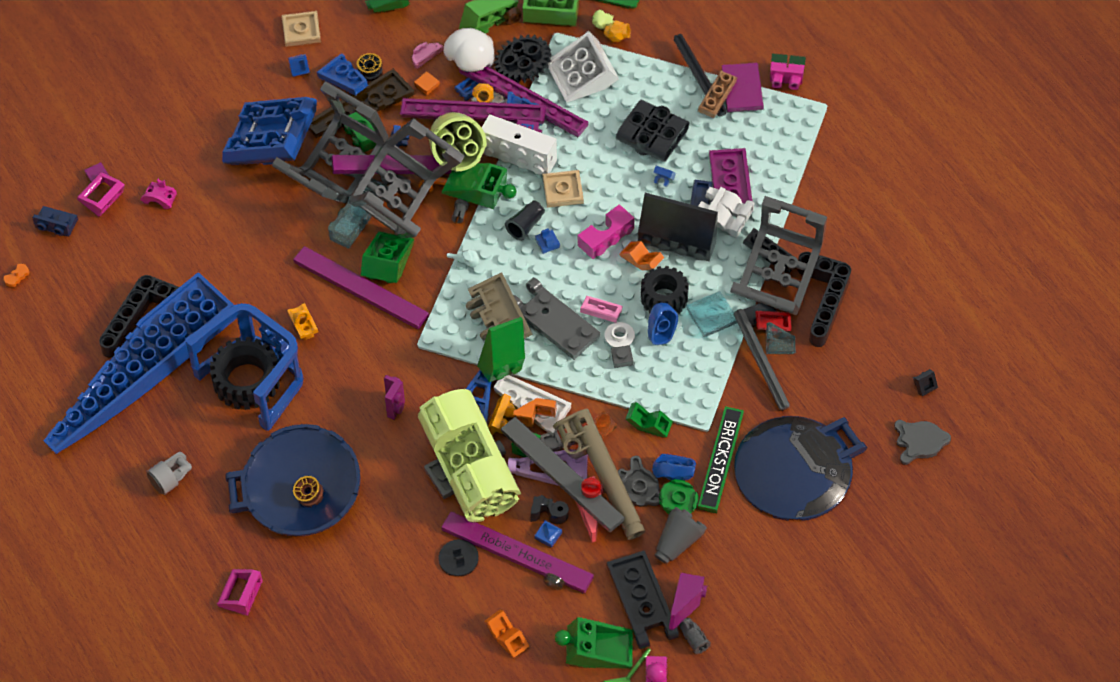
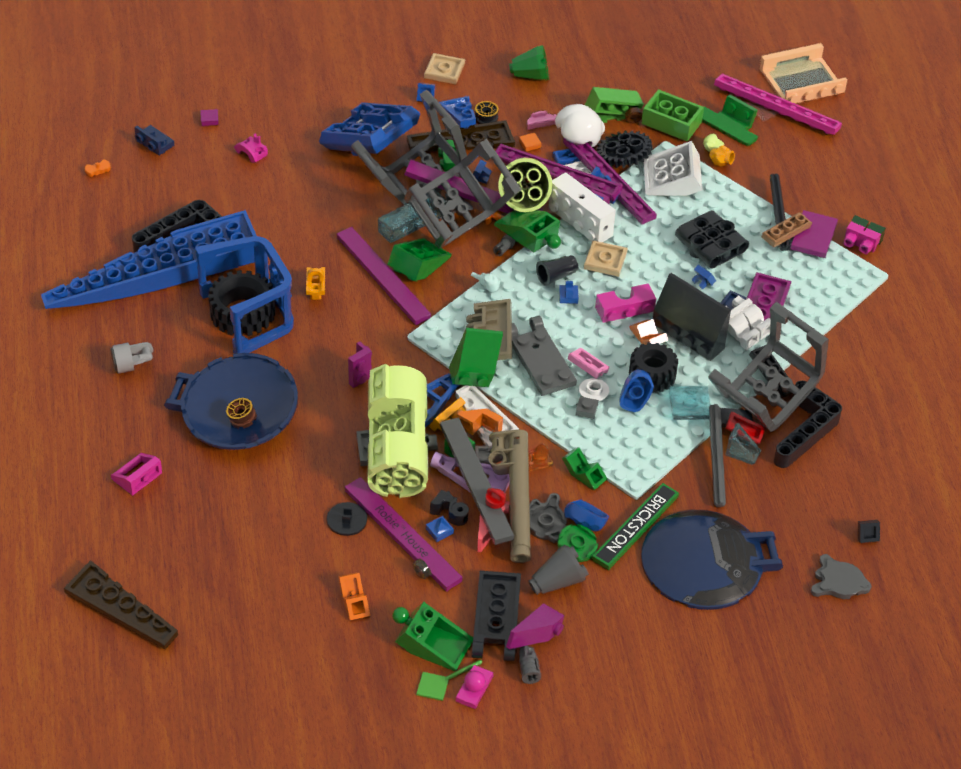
camera: 20 degrees right, 10 degrees down
dark pink tile [77,172,125,217] -> none
light orange rock [472,83,494,102] -> none

